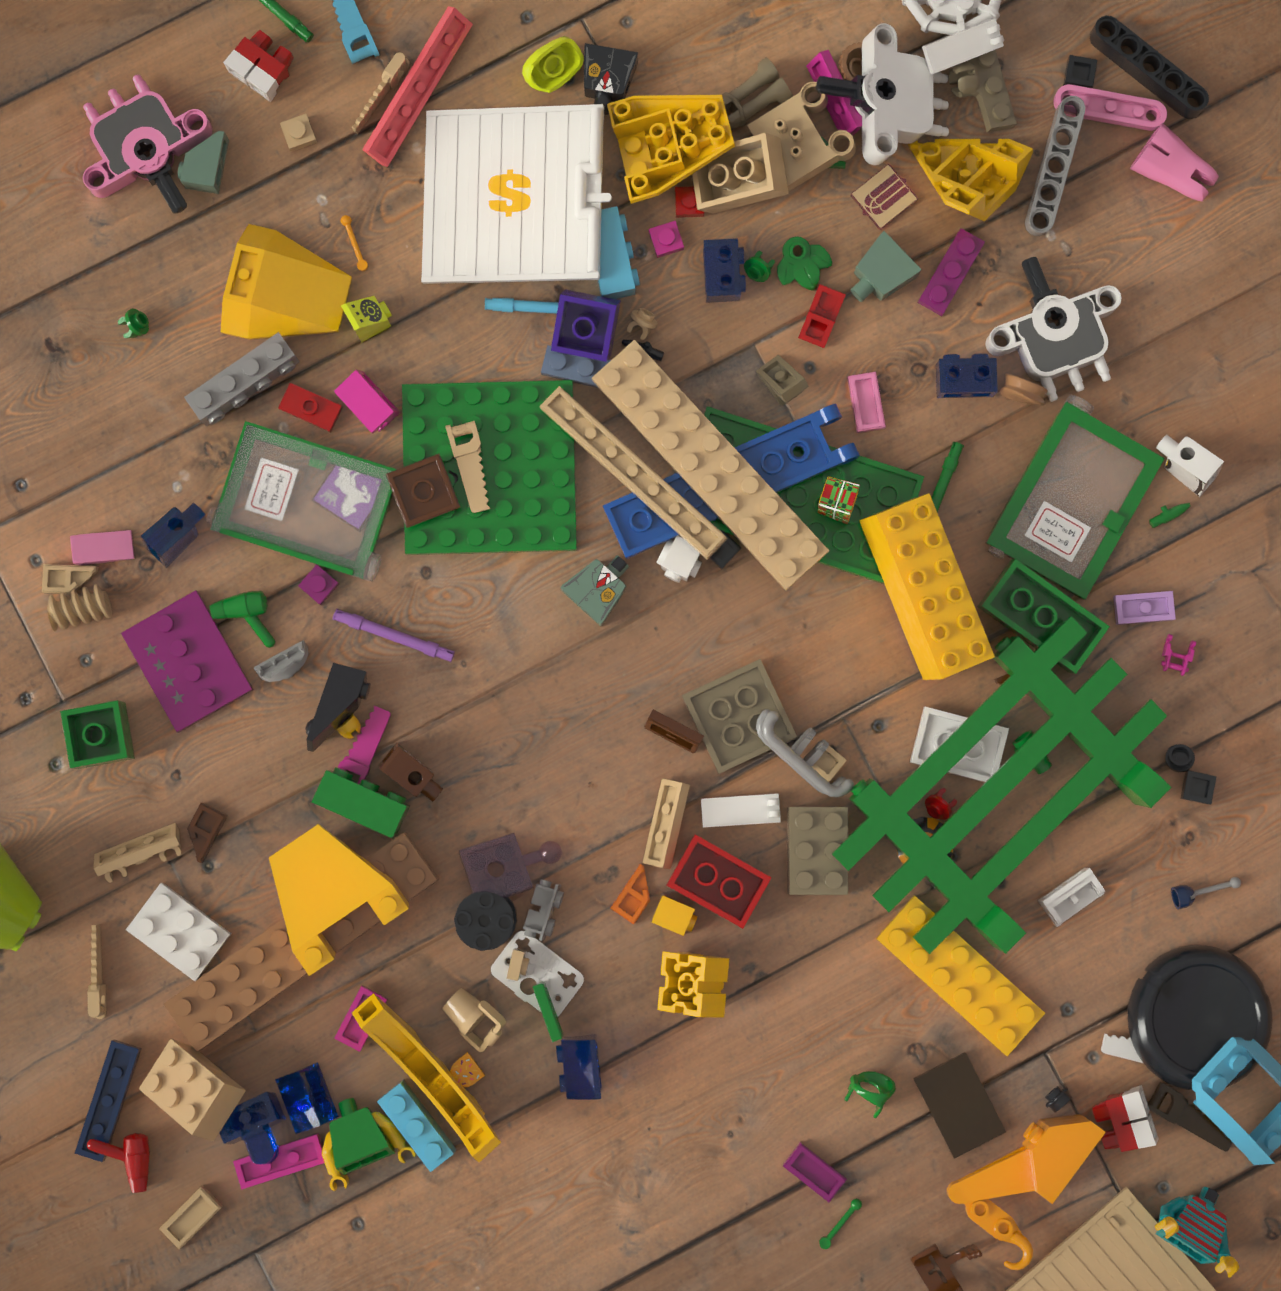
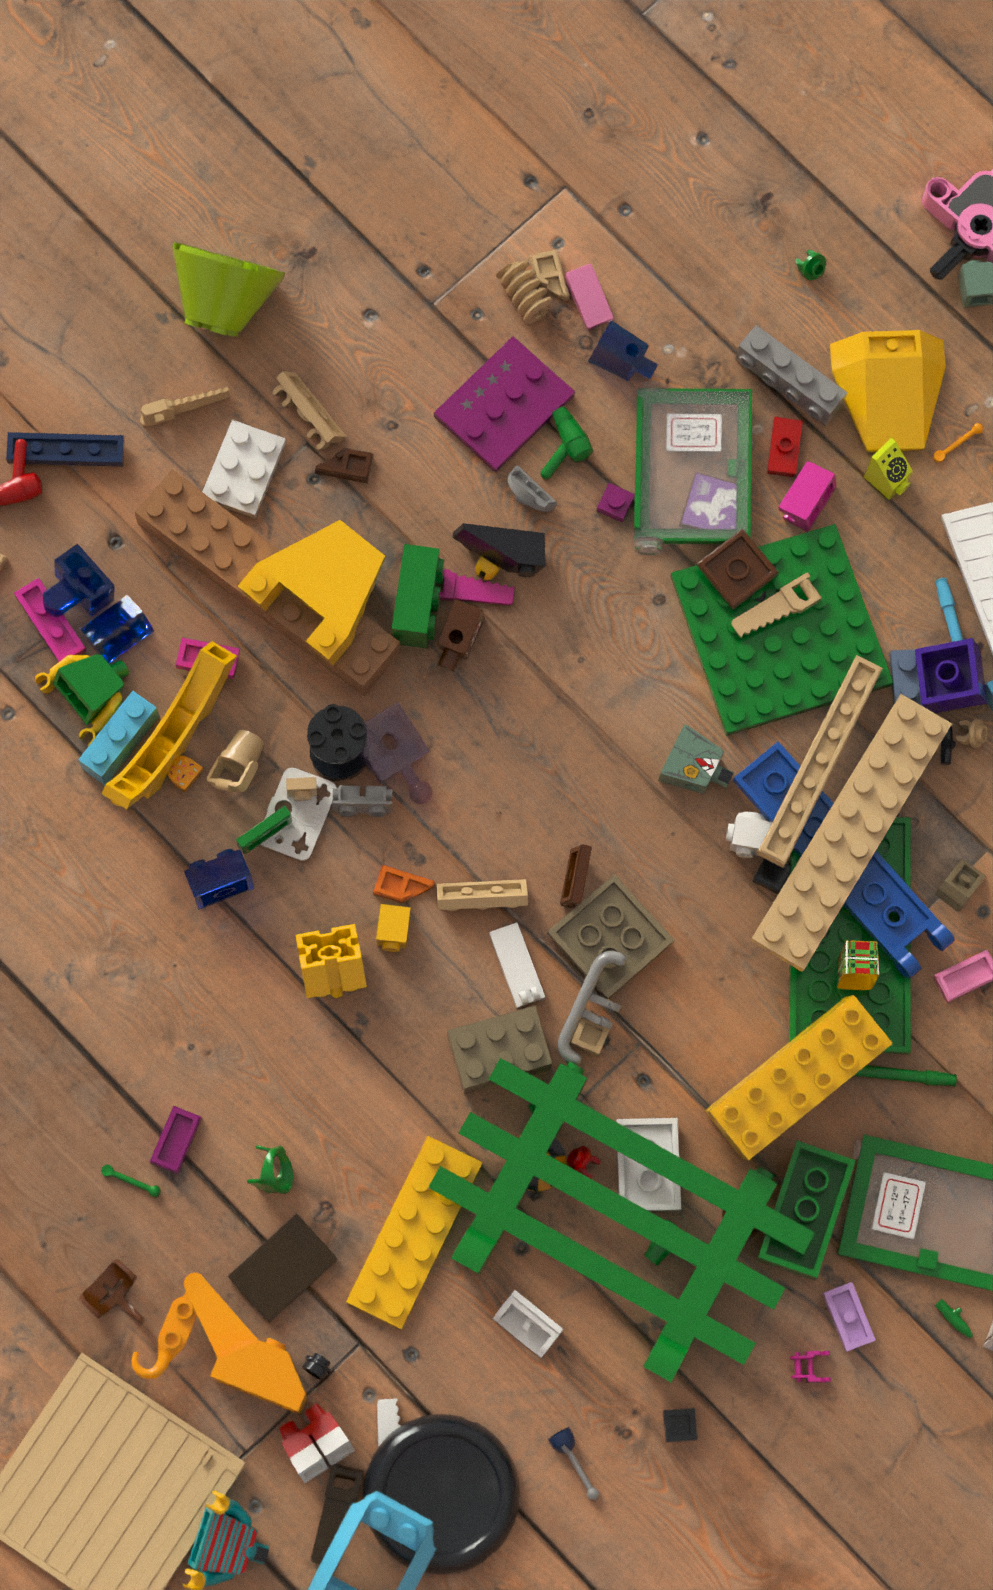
camera: 70 degrees right, 10 degrees down
green brick [60,700,135,769] -> none
tan brick [139,1039,246,1141] -> none
medium lavender piece [333,609,455,662] -> none
red brick [666,834,771,929] -> none
black plate [1165,744,1195,772] -> none

